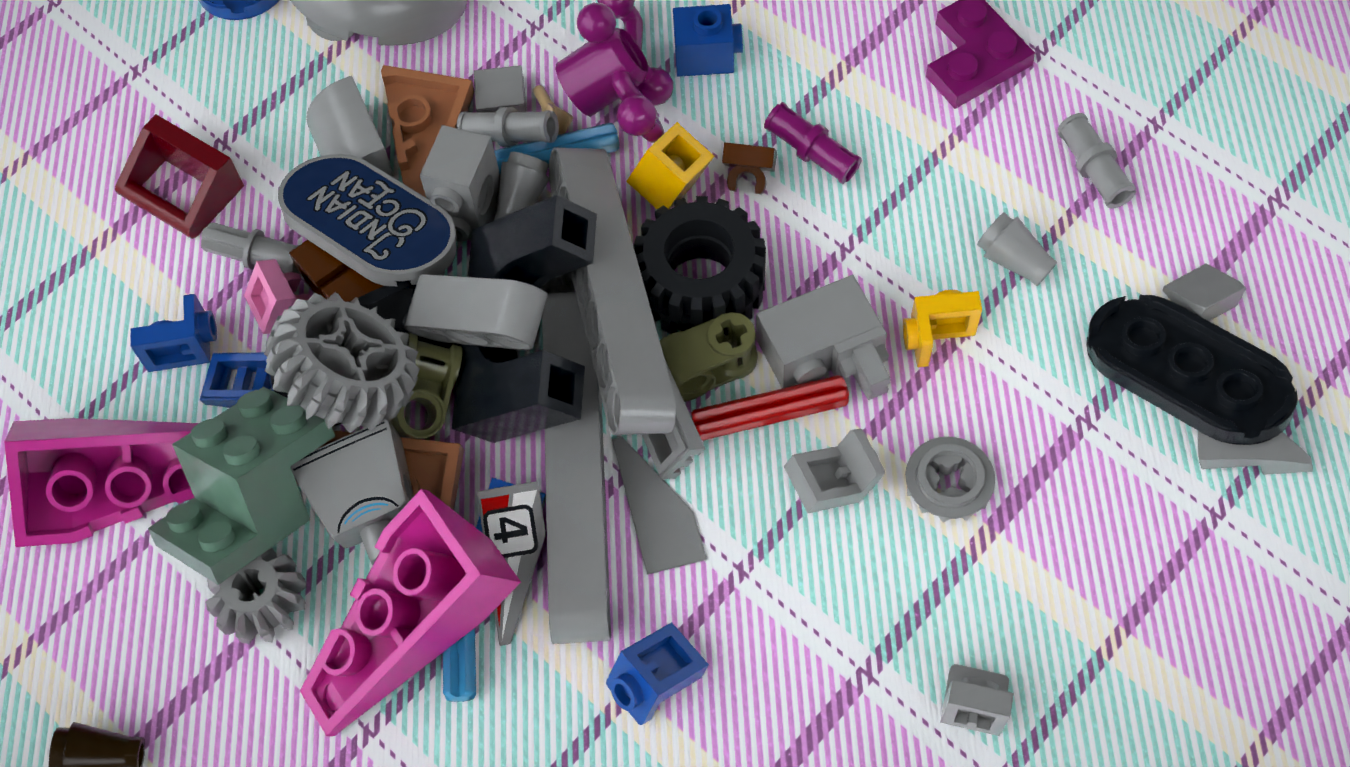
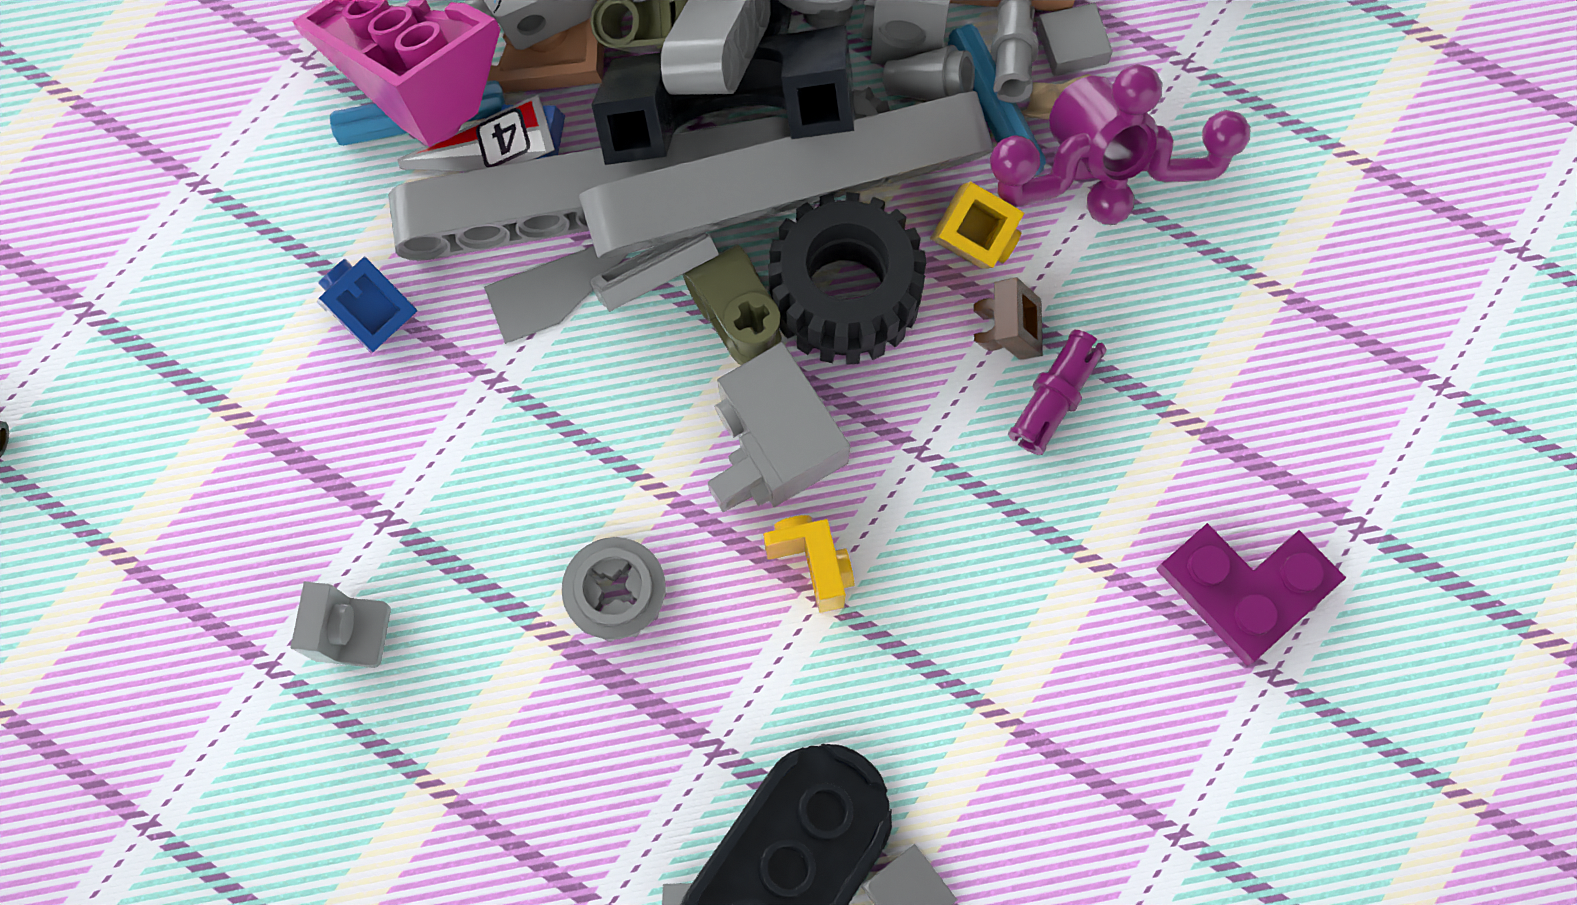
camera: 80 degrees right, 10 degrees up
blue brick [673,4,743,77] -> none
red axle [691,375,849,441] -> none
light grey bracket [784,429,885,513] -> none
light grey cone [977,212,1058,286] -> none
light grey pin [1058,113,1136,209] -> none

